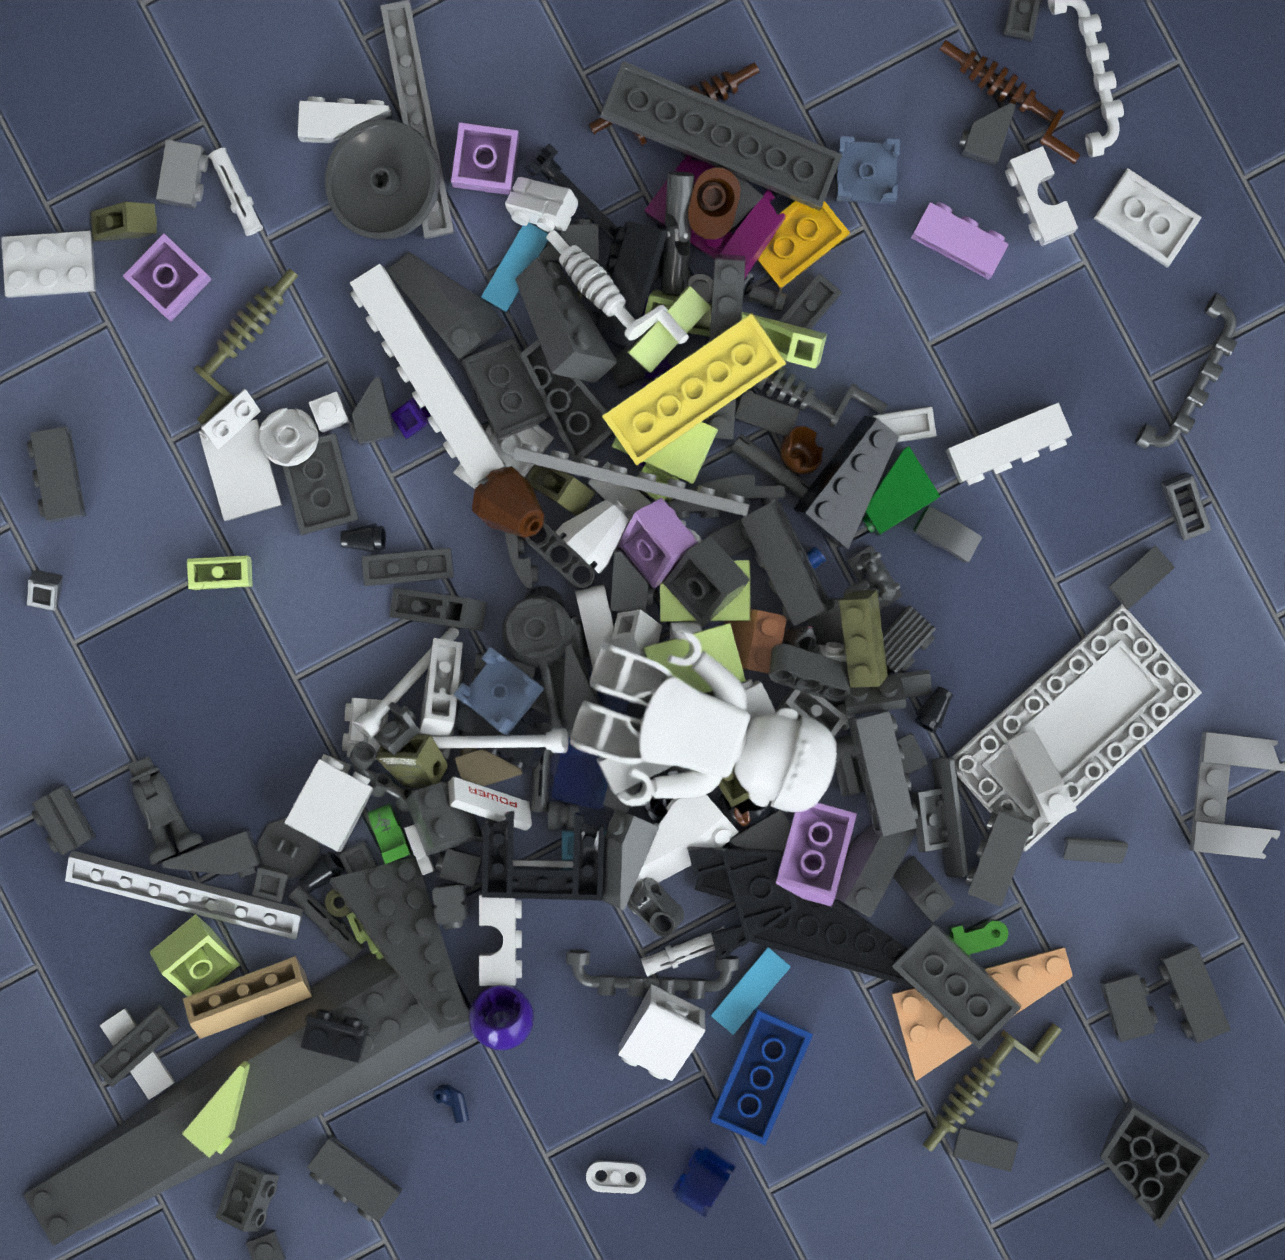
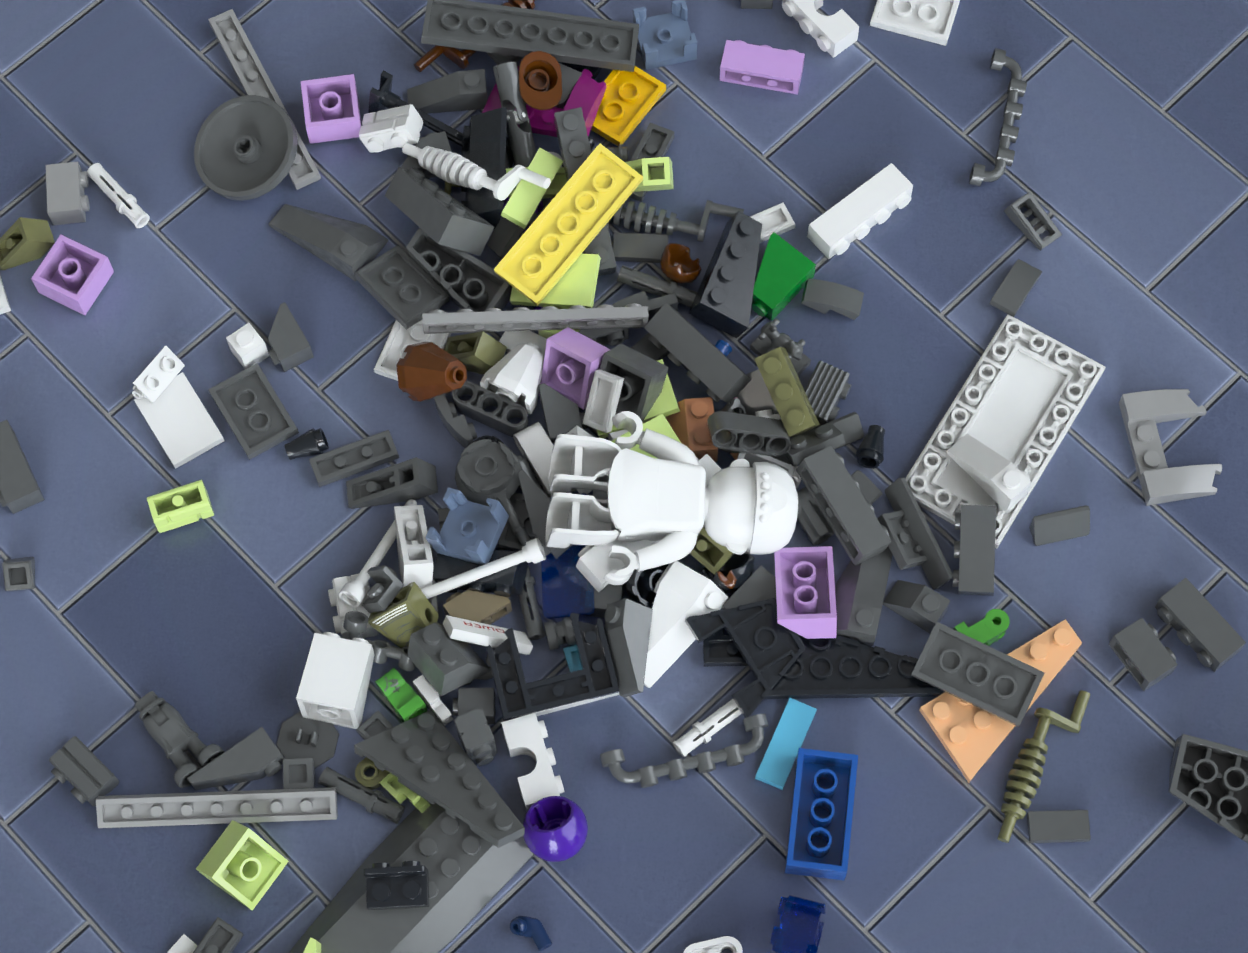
camera: 15 degrees left, 20 degrees down
tan brick [183,956,312,1039] -> none
olive piece [194,268,298,424] -> none
white tile [259,408,319,466] -> none
white slope [298,97,391,143] -> none
black cone [299,852,344,893] -> none
white brick [350,264,507,486] -> none
dark purple slope [390,398,431,439] -> none
medium azure tile [481,223,549,313] -> none
white slope [618,984,705,1081] -> none
dark grey piece [627,878,685,937] -> none
none -> dark grey slope [407,69,488,114]
none -> white tile [582,369,624,433]

